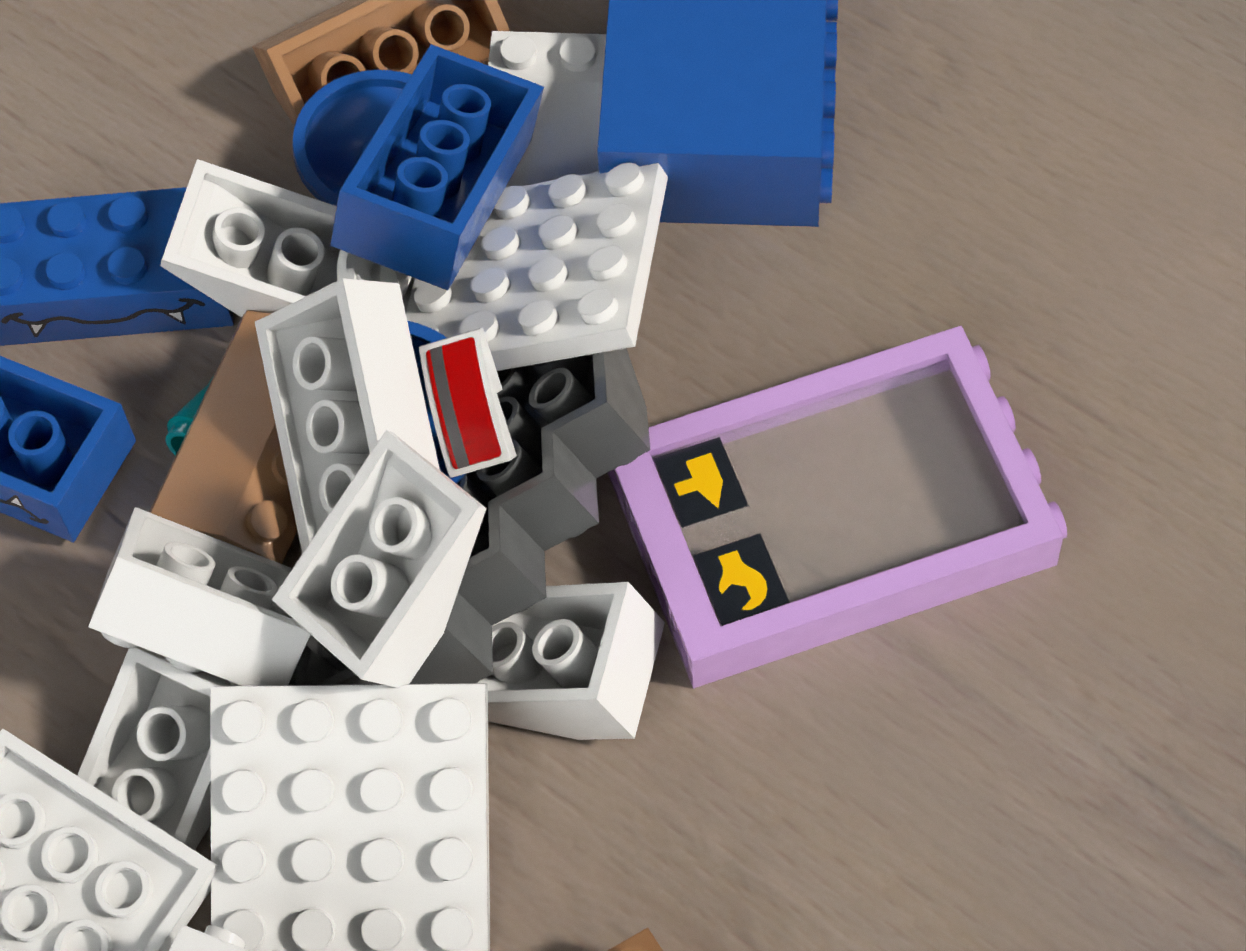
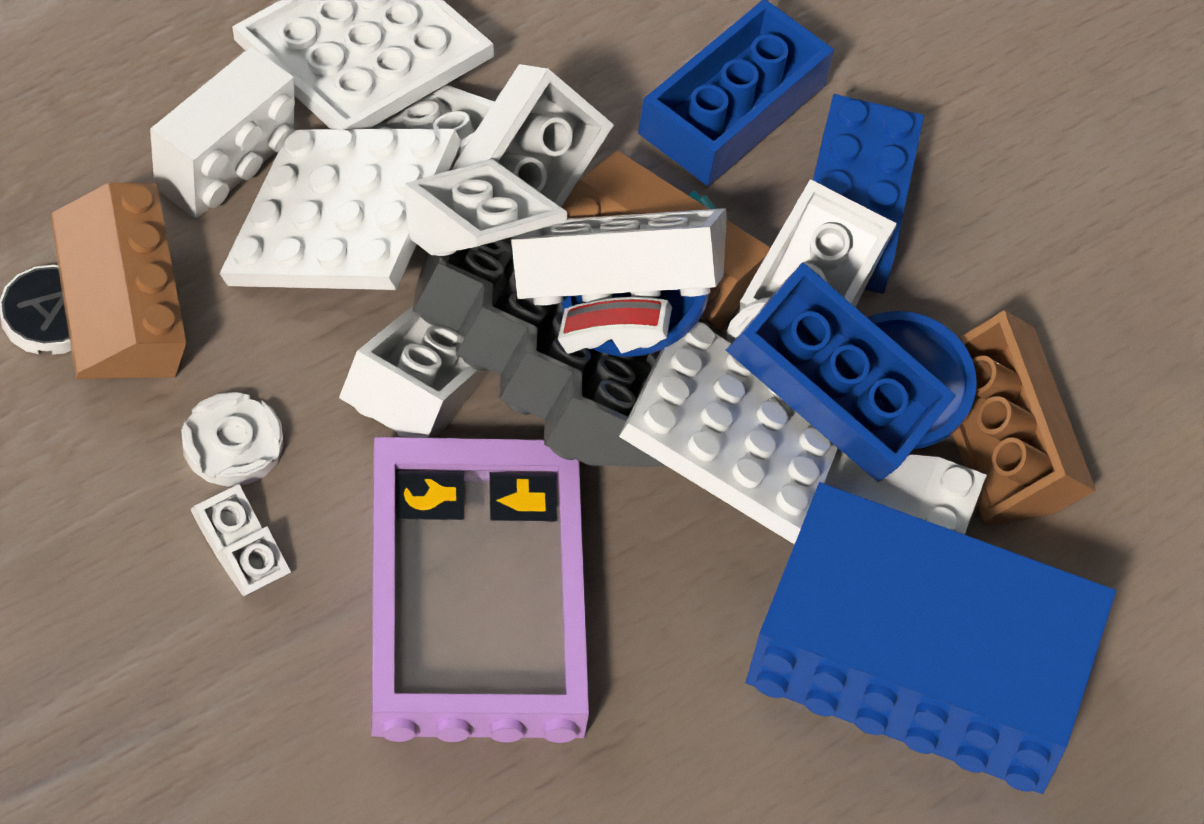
camera: 95 degrees right, 5 degrees down
none -> white tile [181,392,283,487]
none -> white slope [190,484,291,597]

